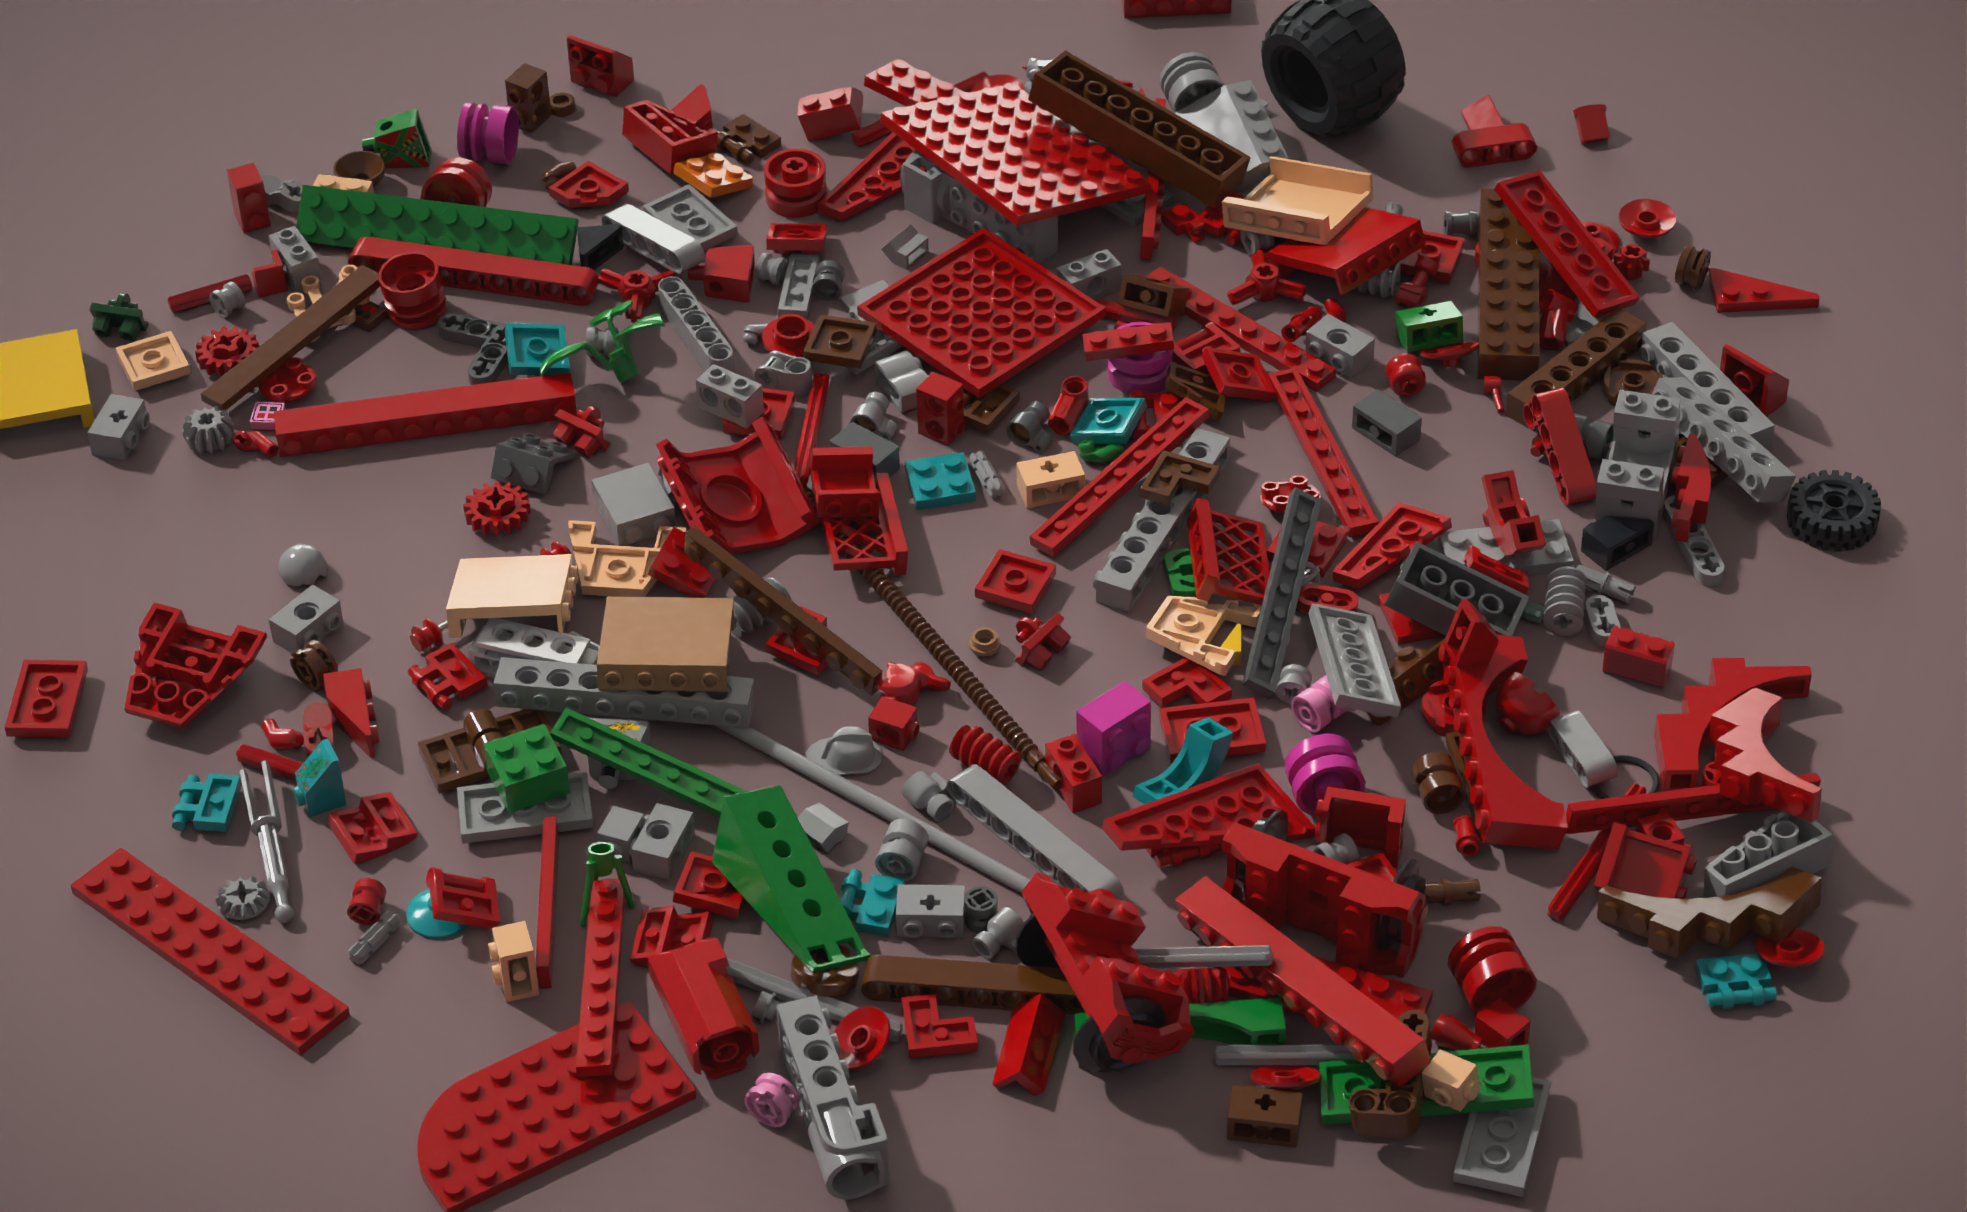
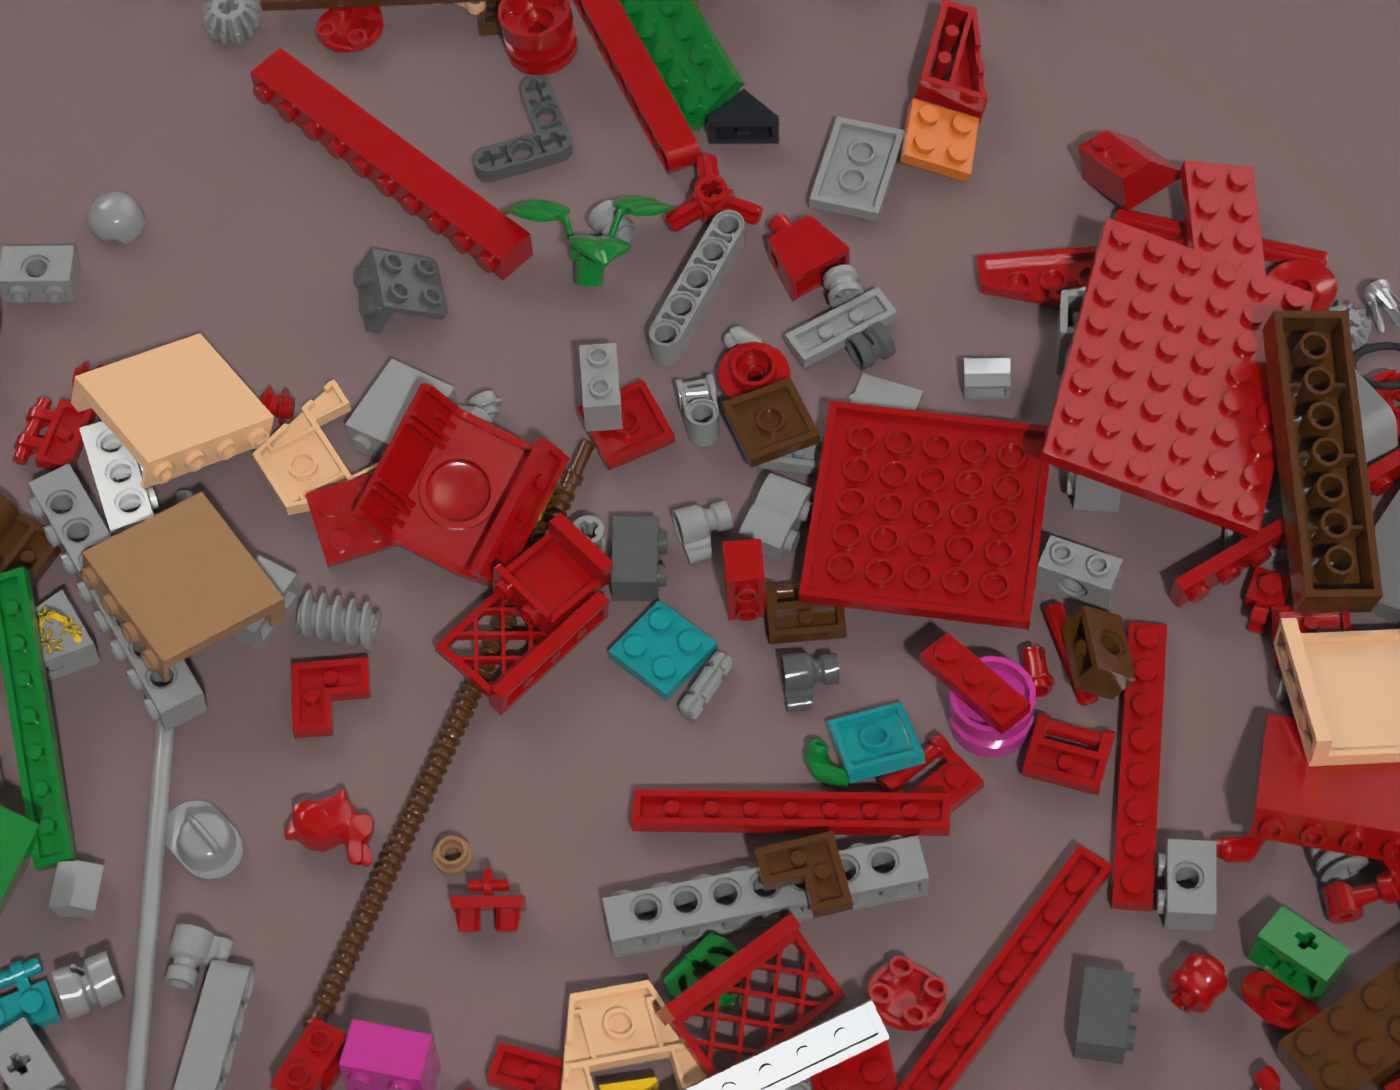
camera: 55 degrees right, 15 degrees up
red arm [233,431,278,458] -> none
bright pink tile [250,402,286,430] -> none
red gear [463,481,531,537] -> none
teal plate [505,323,570,376] -> none
reddish brown arm [542,161,576,189] -> none
red plate [549,161,629,208] -> none
red hips [552,406,610,458] -> none
light grey beam [601,204,705,274] -> none
red slope [671,84,713,132] -> none
reddish brown plate [684,526,883,696] -> none
reddish brown plate [713,114,781,163] -> none
red wheel [764,149,827,218] -> none
red plate [766,223,827,254] -> none
red axle [794,372,830,486] -> none
red brick [868,696,920,751] -> none
red piece [949,725,1022,785] -> none
red plate [974,549,1056,614] -> none
light nougat brick [1016,451,1085,509] -> none
red piece [1048,376,1089,436] -> none
reddish brown wing [1165,362,1225,421] -> none
red plate [1202,347,1276,402] -> none
red bush [1227,250,1307,305] -> none
red pin [1281,306,1322,342] -> none

